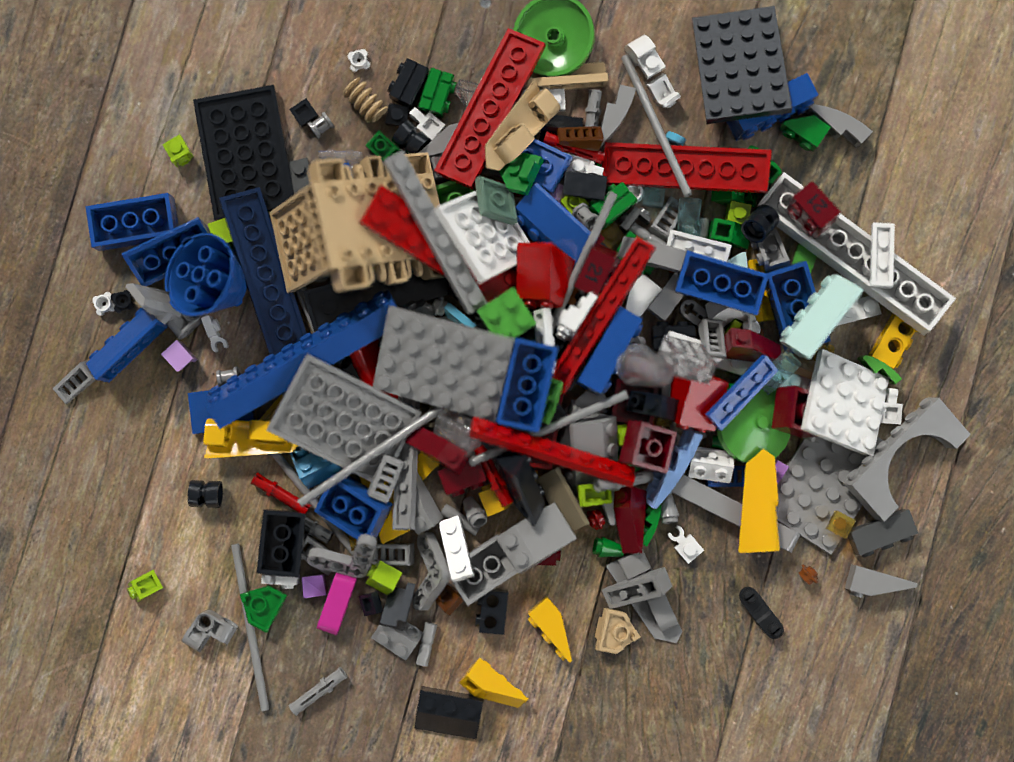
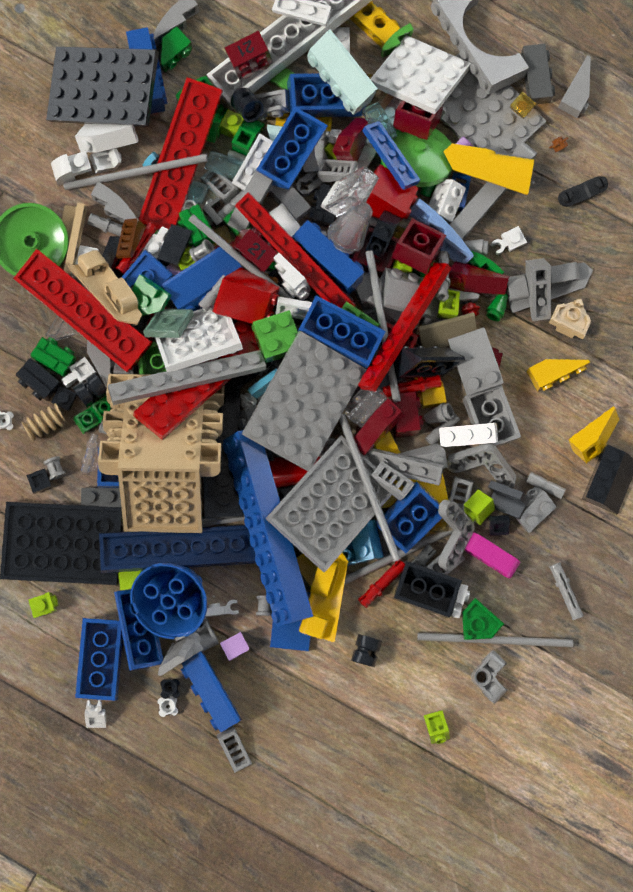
camera: 80 degrees left, 5 degrees down
medium lavender slope [302,574,327,598] -> none
reddish brown slope [431,582,464,616] -> none
black brick [475,589,508,635] -> none
white plate [880,388,903,425] -> none
none -> white slope [75,124,139,153]
none -> white plate [85,700,107,728]
none -> light grey piece [199,275,225,311]

